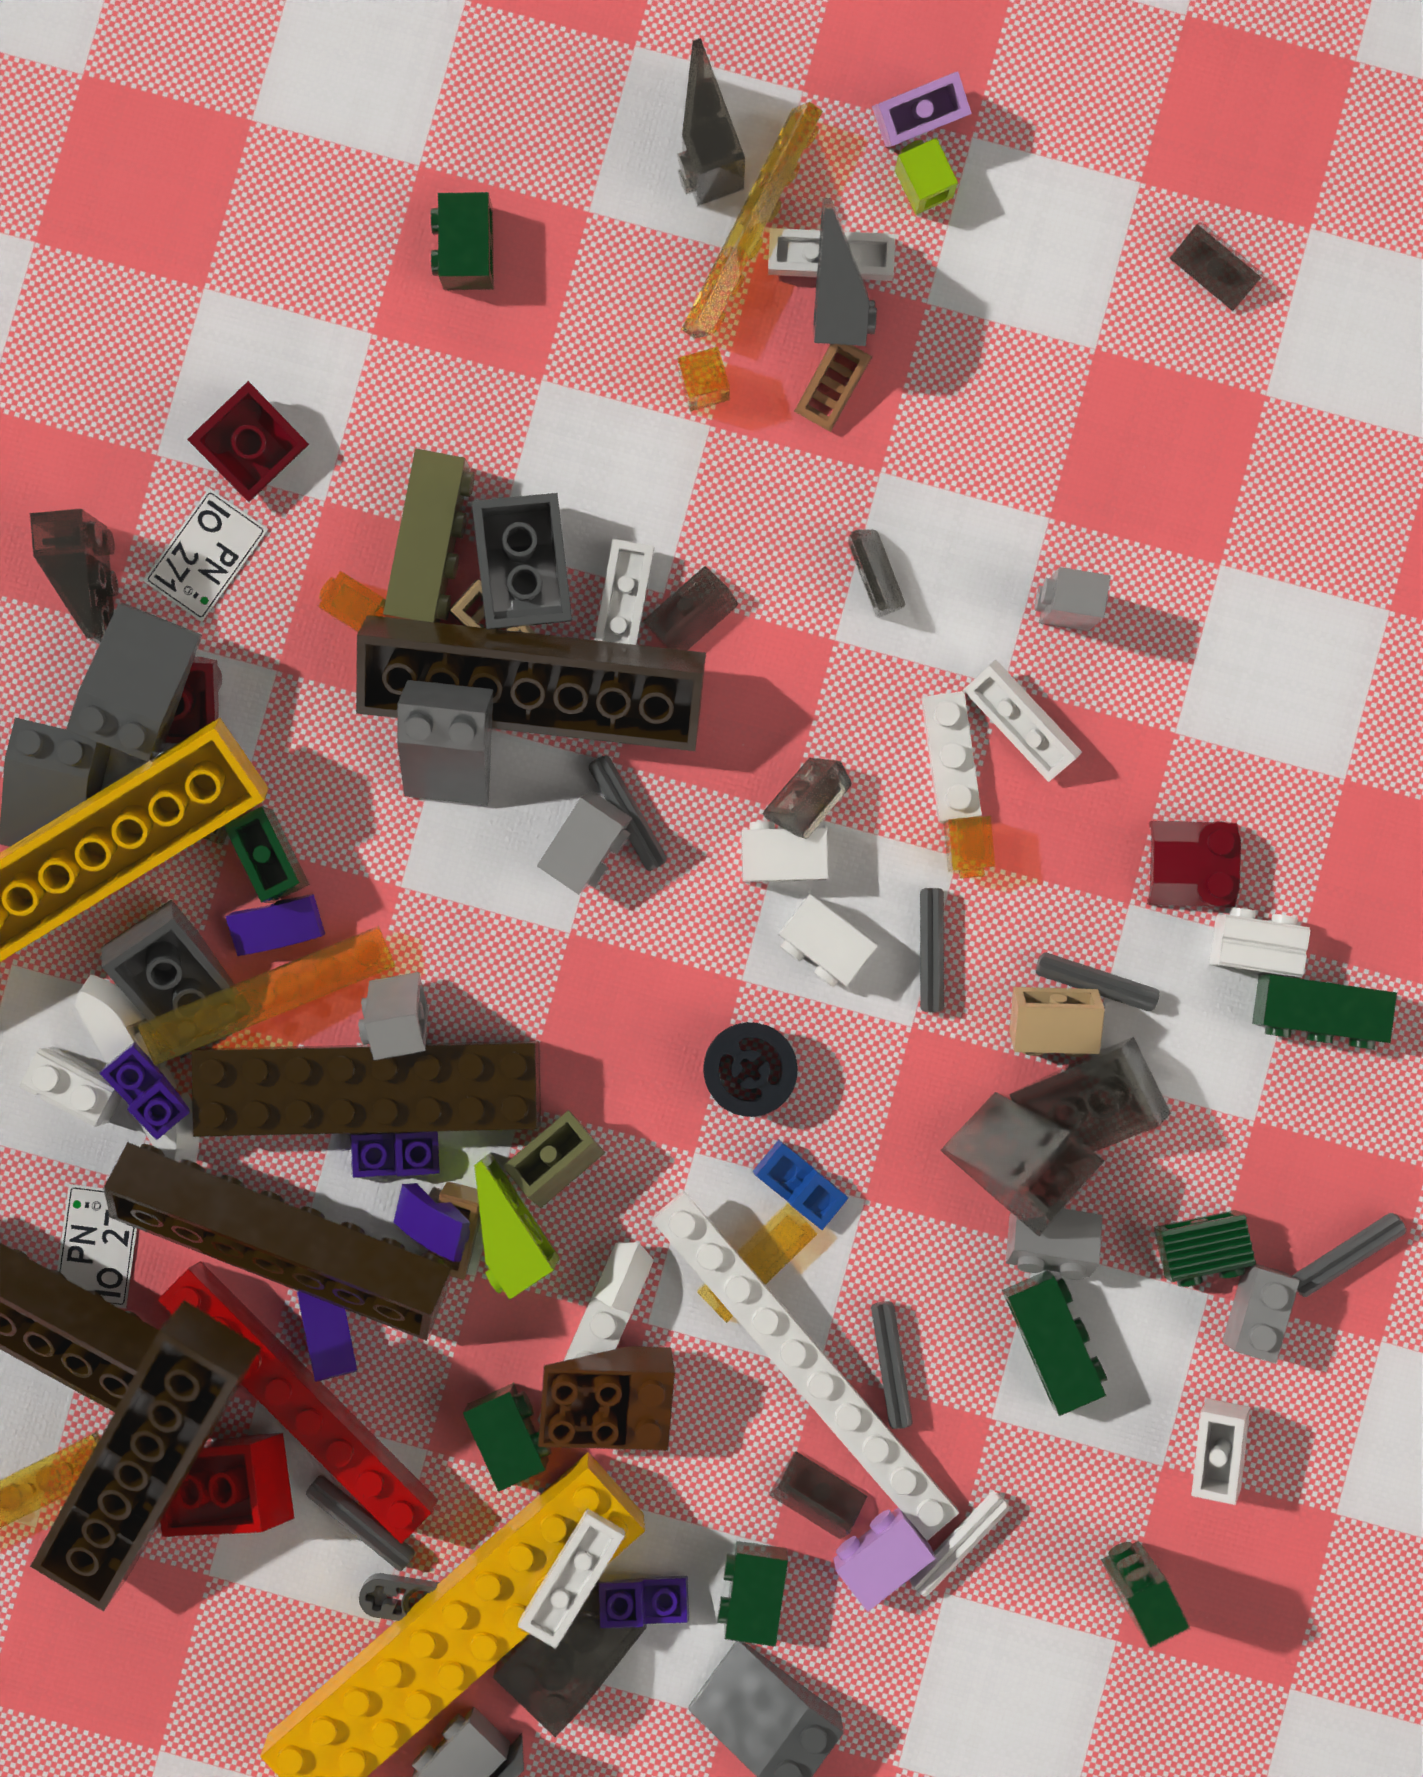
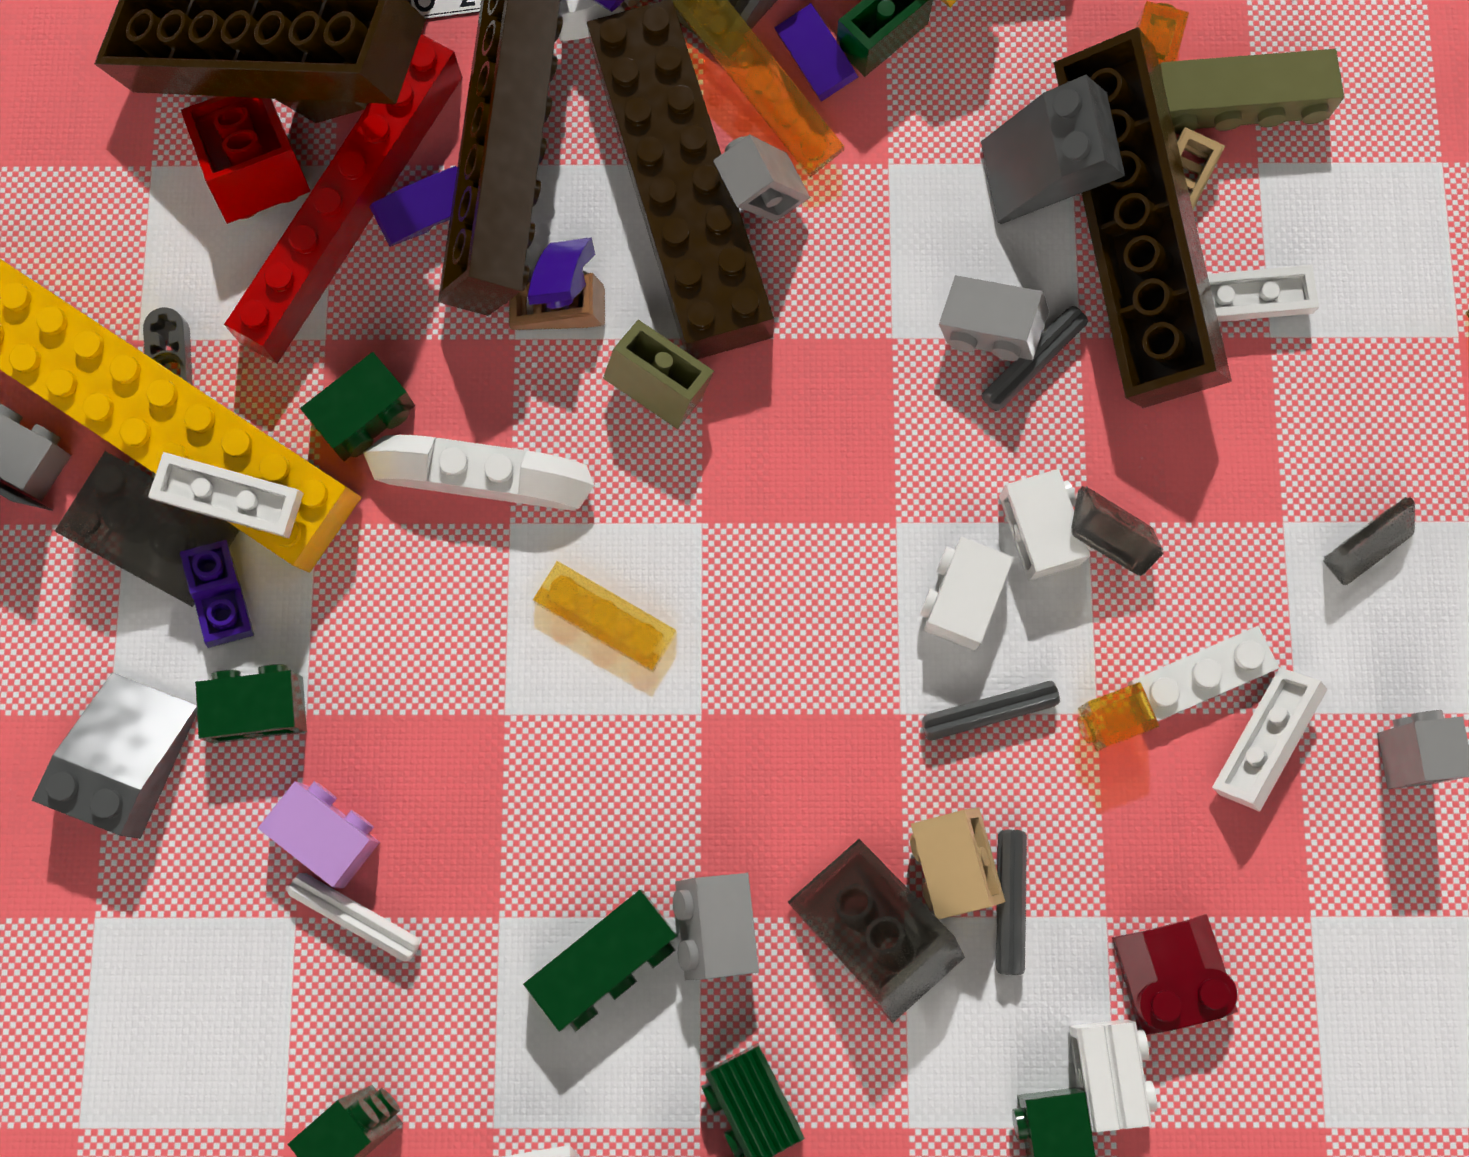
camera: 75 degrees right, 10 degrees down
dark grey axle [306,1475,415,1571] -> none
dark purple slope [350,1131,440,1178] -> none
dark grey slope [472,493,572,630] -> none
lime slope [474,1152,560,1300] -> none
reddish brown slope [538,1346,675,1450] -> none
clear smoke slope [643,566,738,650] -> none
white plate [651,1190,959,1541] -> none
black wheel [703,1022,798,1117] -> none
blue slope [752,1140,849,1230] -> none
clear smoke slope [769,1451,867,1539] -> none
dark grey axle [871,1301,912,1429] -> none
clear smoke slope [941,1092,1104,1237] -> none

